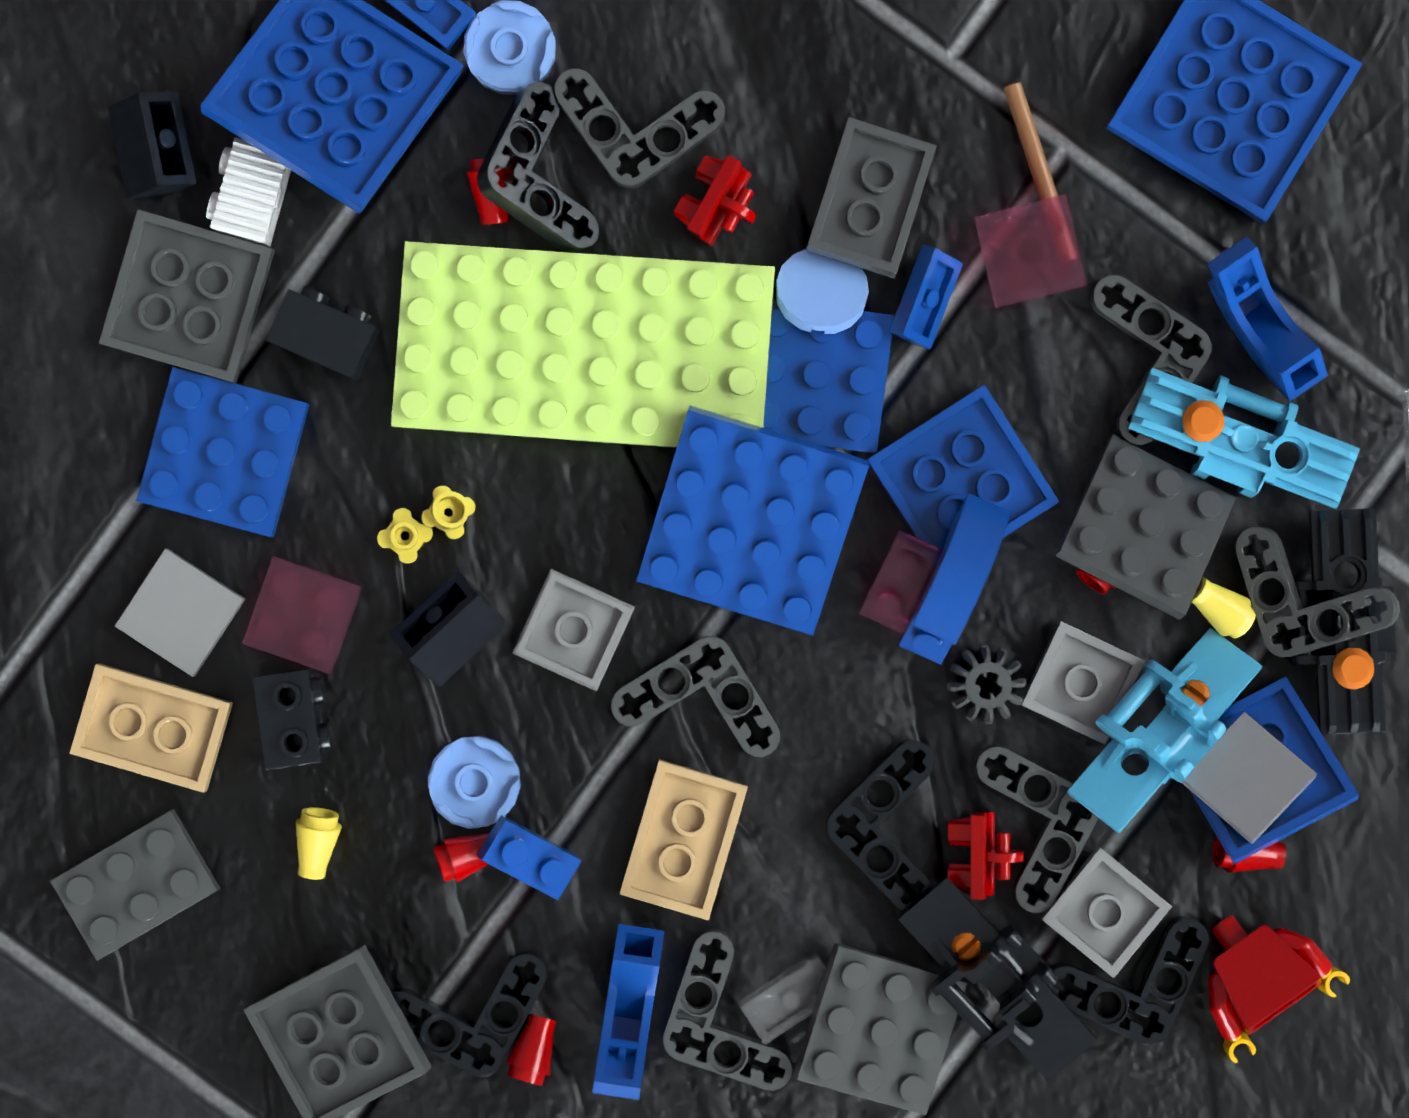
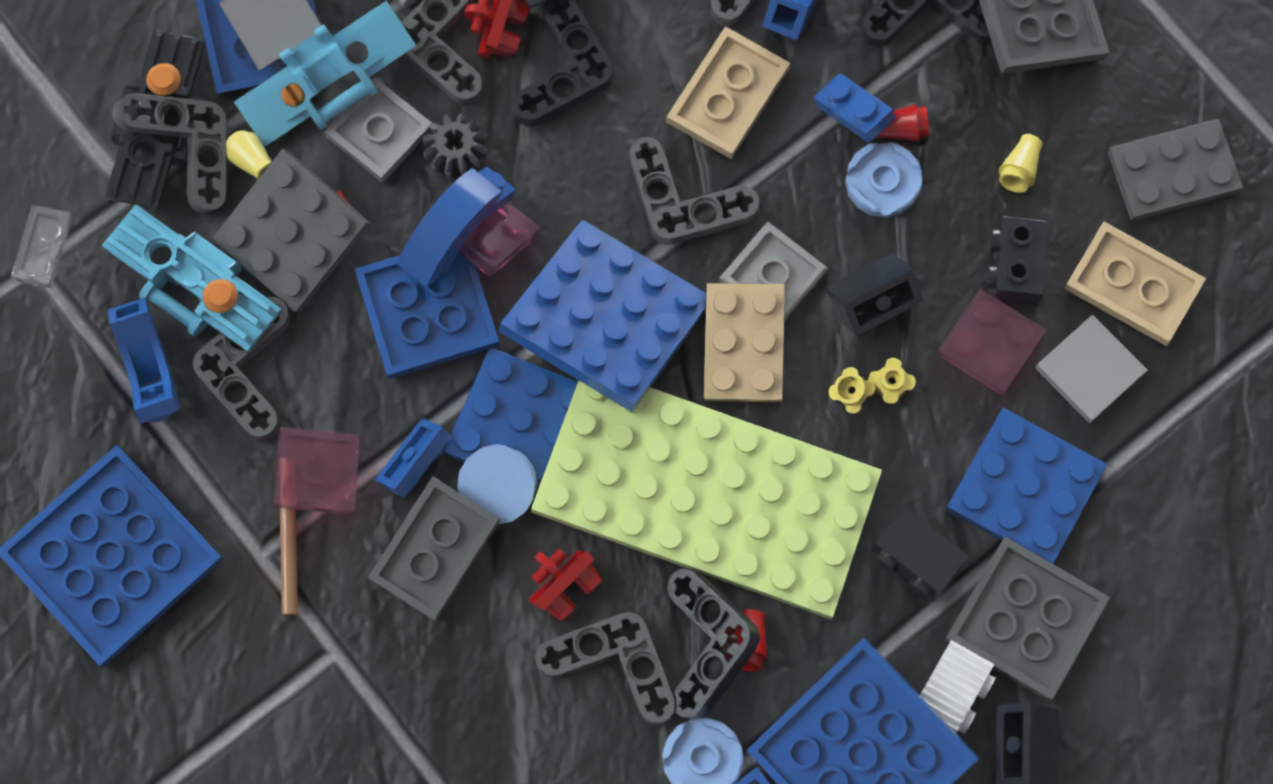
camera: 165 degrees left, 15 degrees down
none -> tan plate [704,283,785,402]

